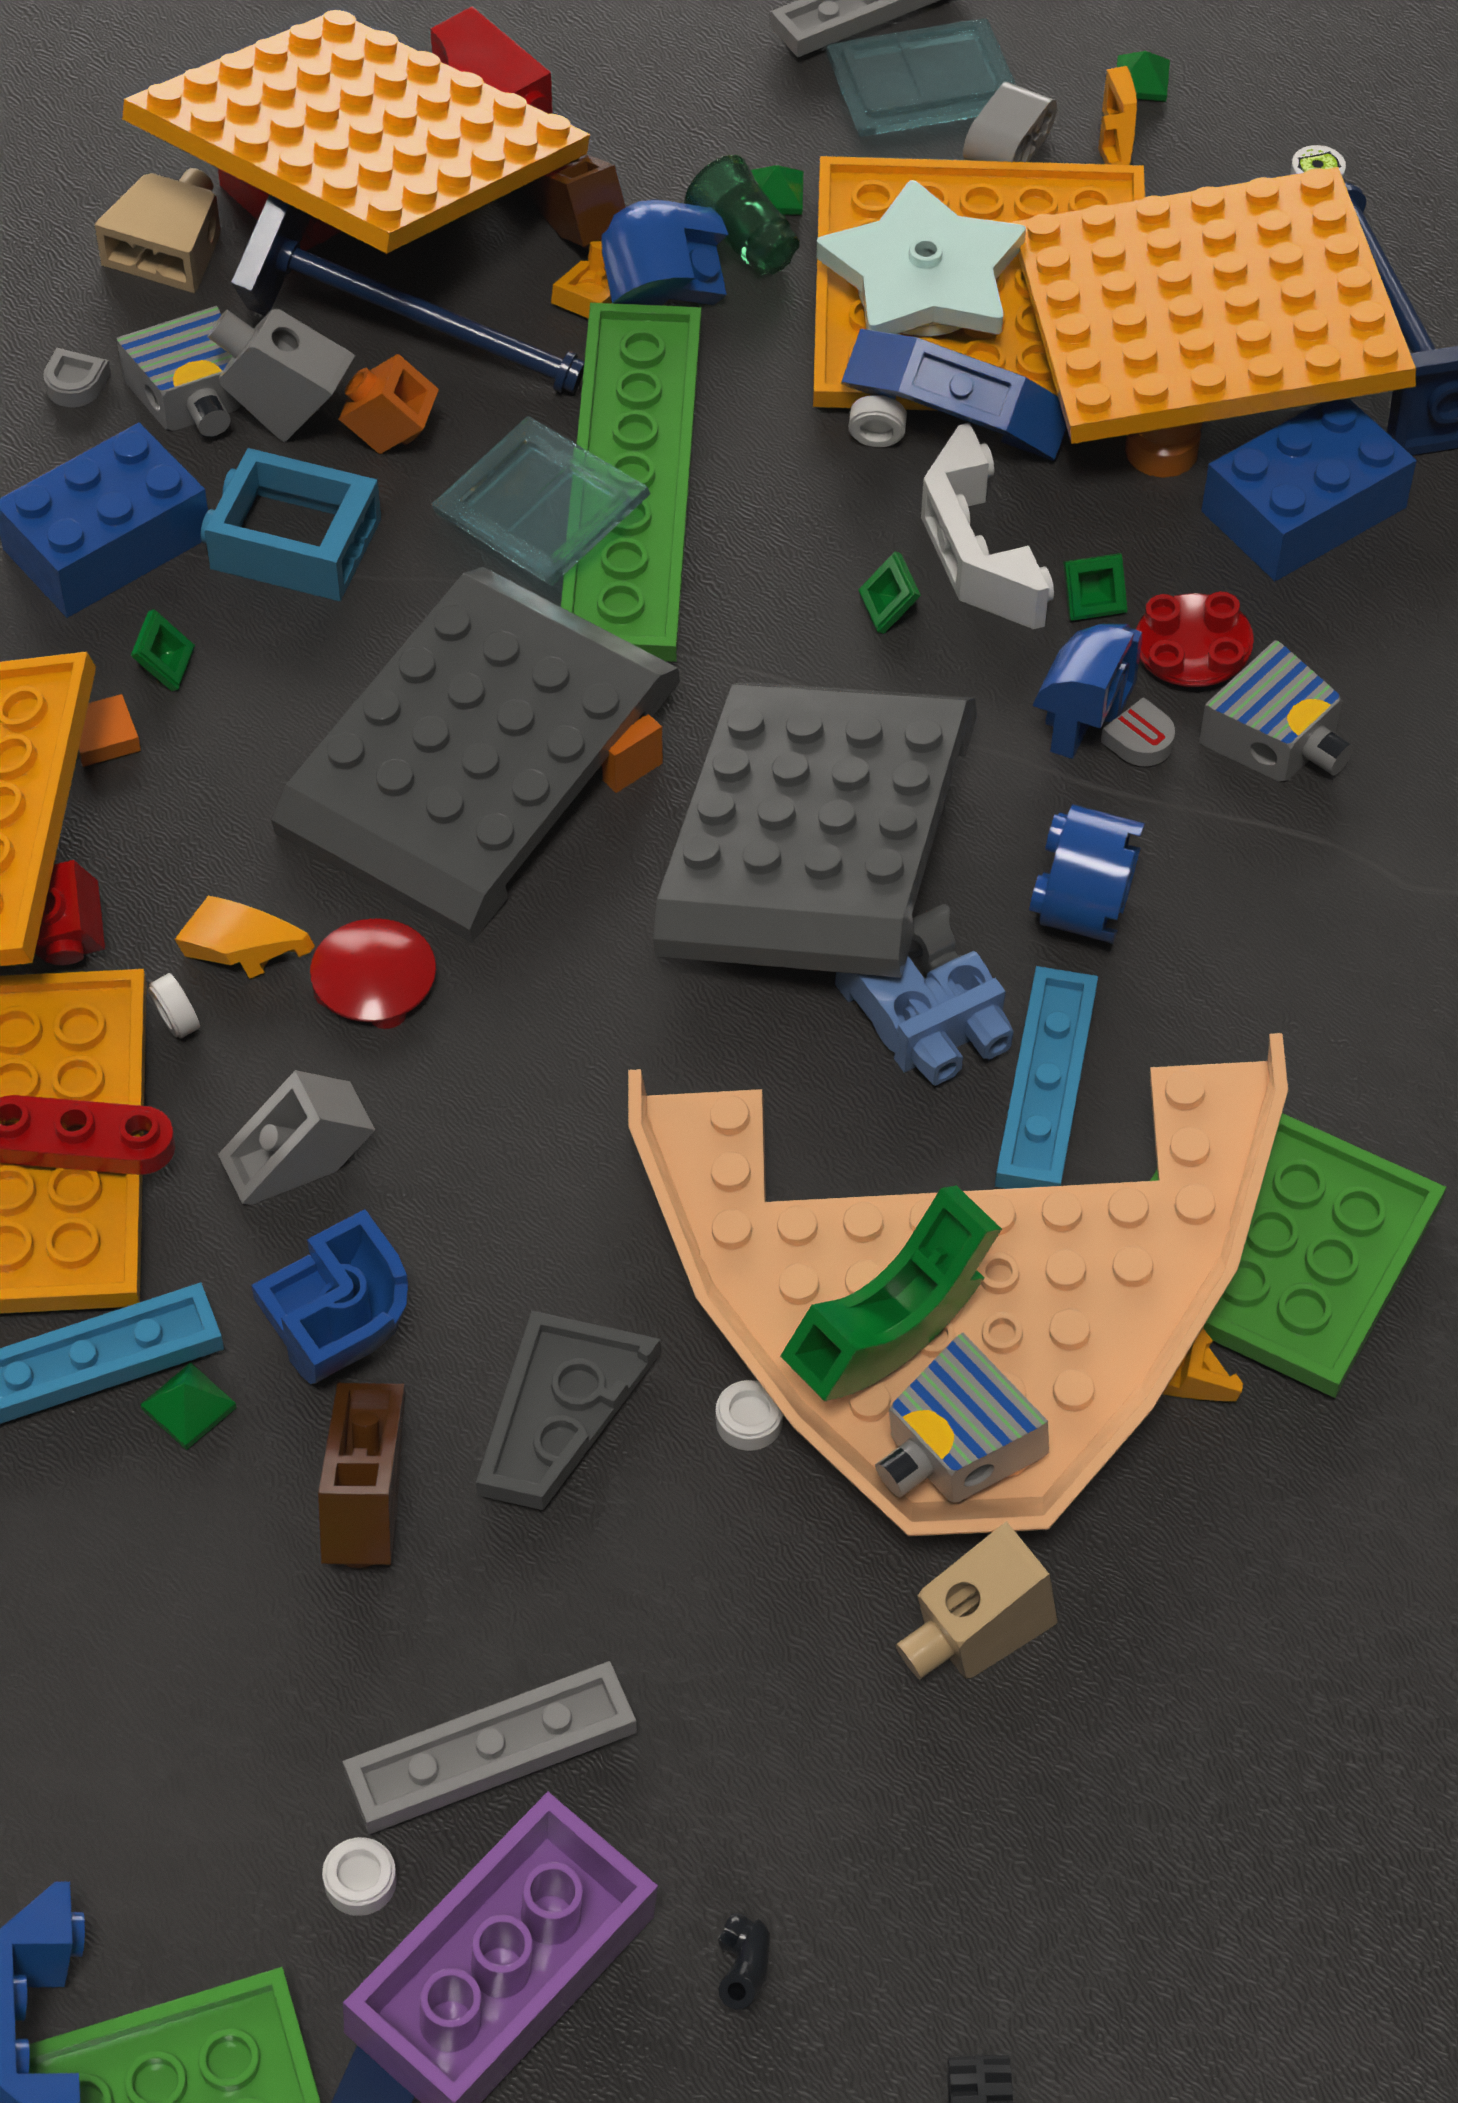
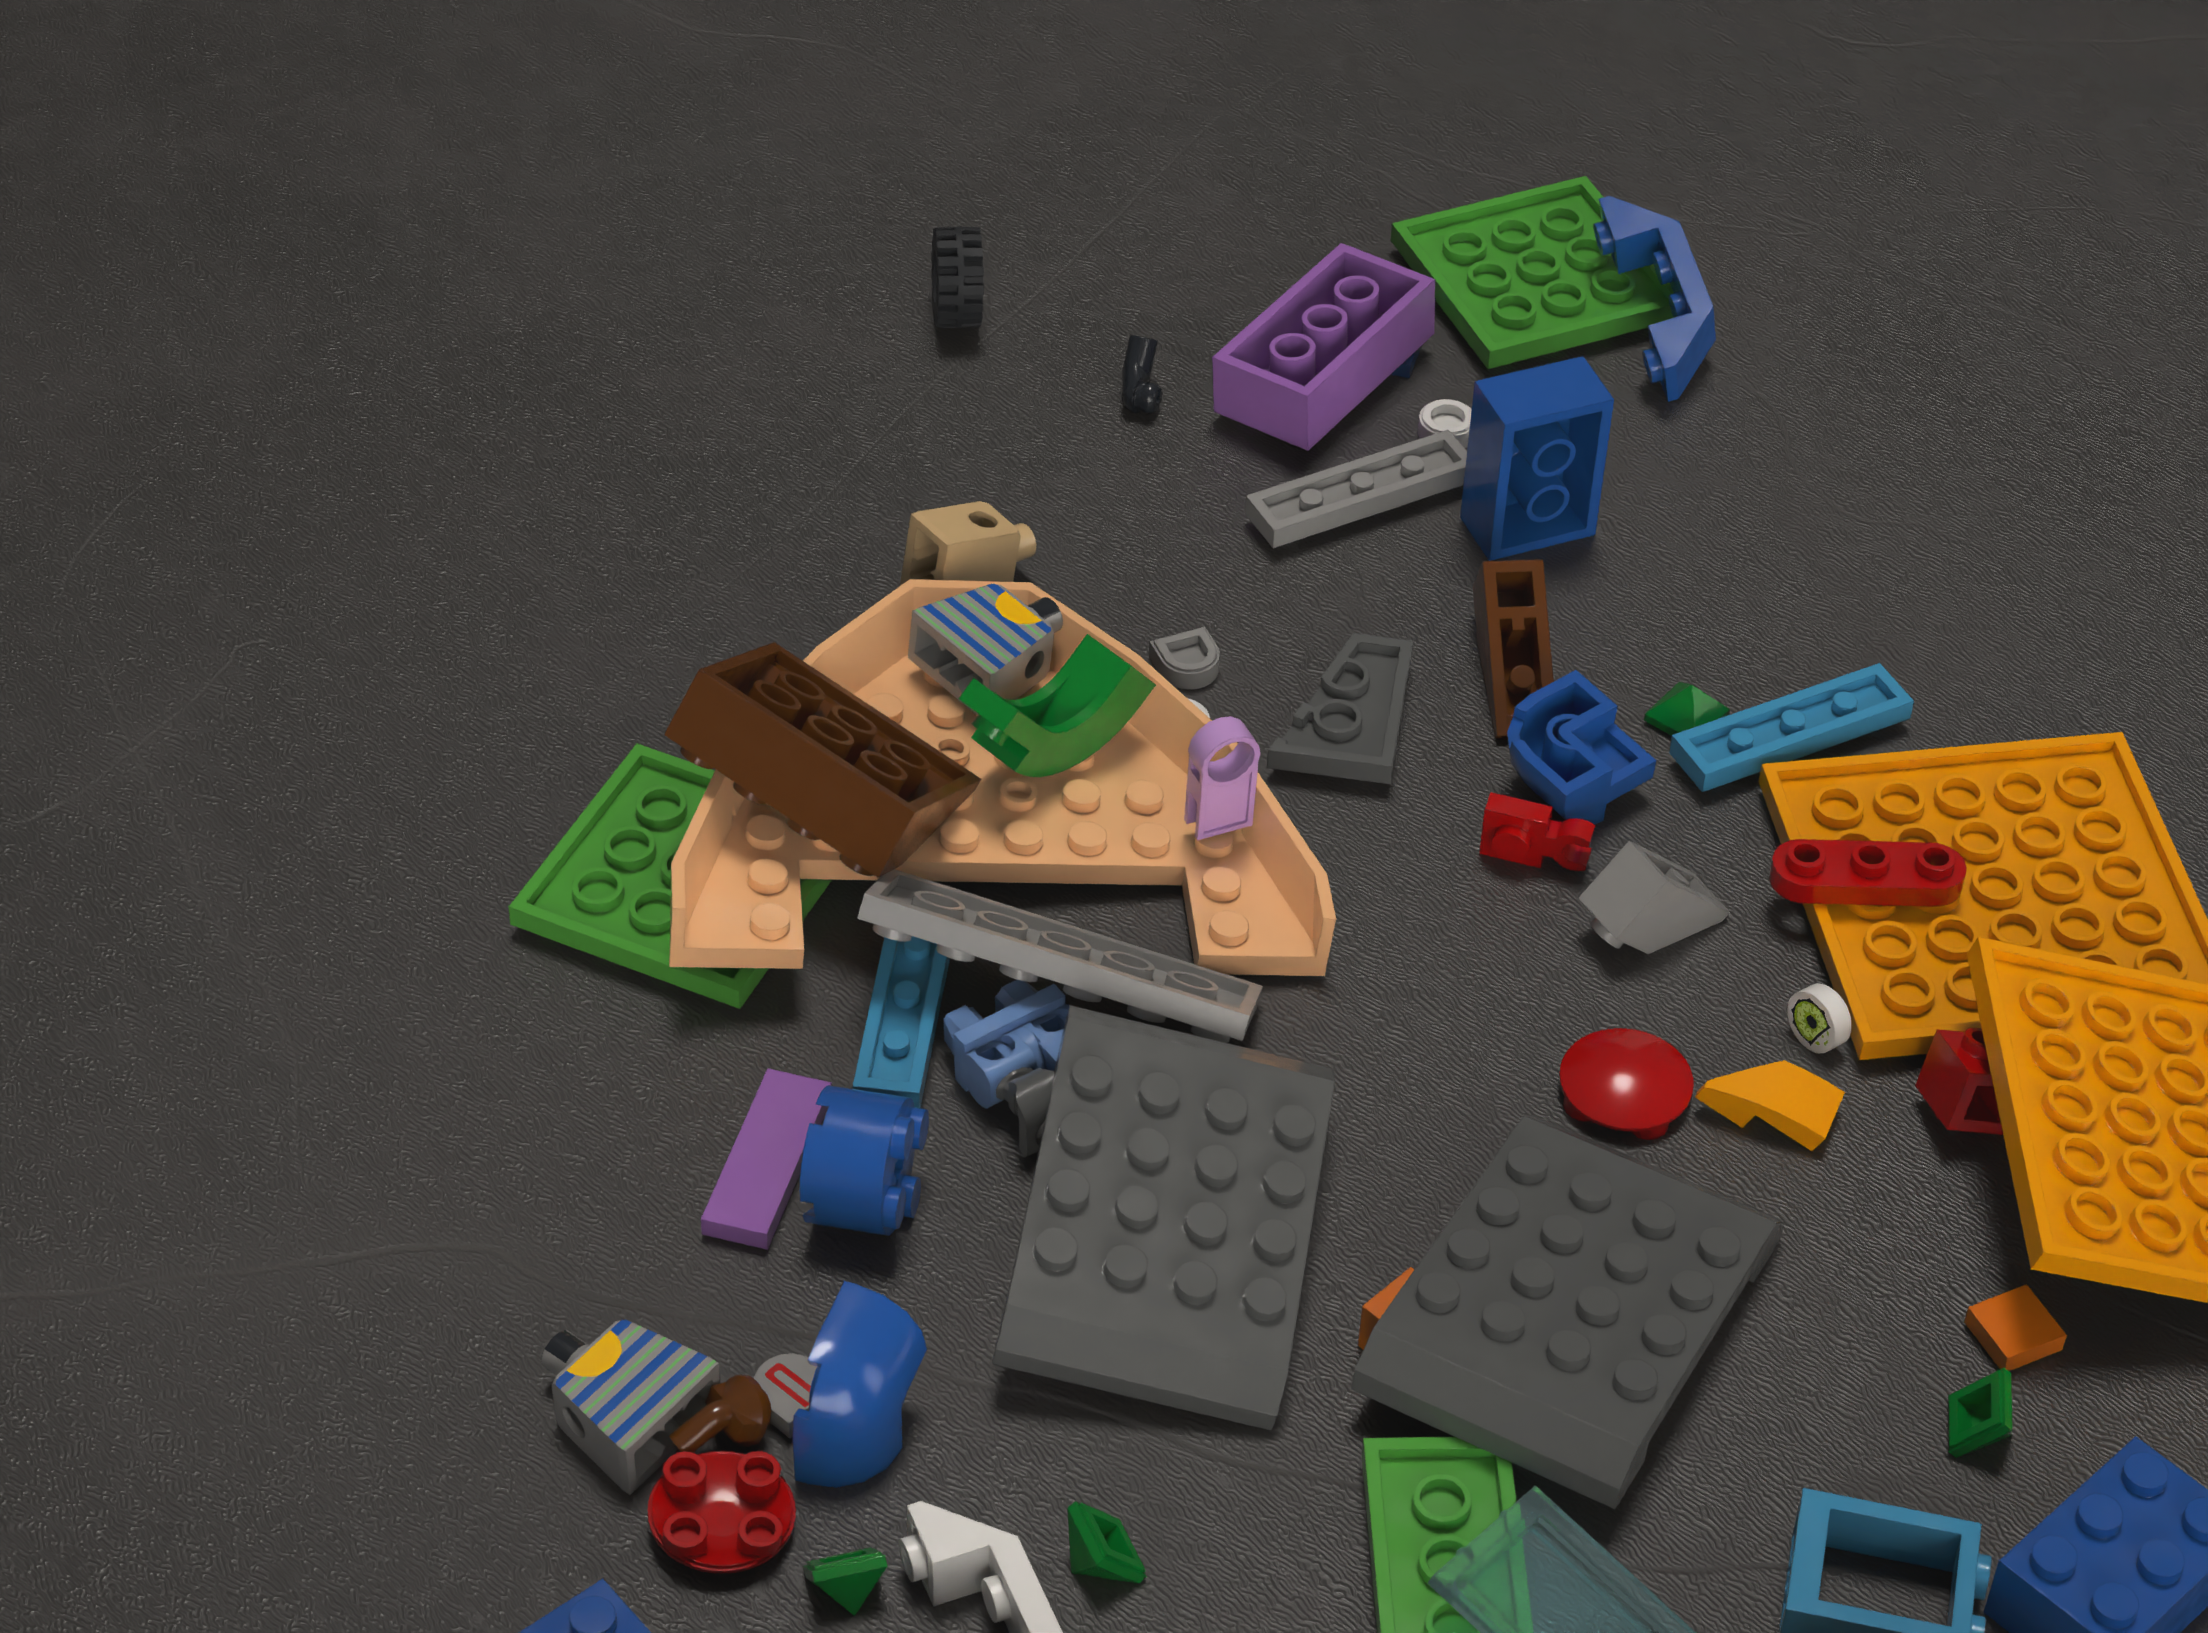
camera: 175 degrees right, 10 degrees down
none -> reddish brown slope [664,642,981,878]
none -> reddish brown plate [669,1374,771,1453]
none -> medium lavender tile [701,1068,832,1250]
none -> light grey plate [857,869,1263,1043]
none -> light grey tile [1149,627,1220,689]
none -> lavender piece [1184,716,1260,841]
none -> blue brick [1460,356,1614,561]
none -> red plate [1479,792,1595,871]

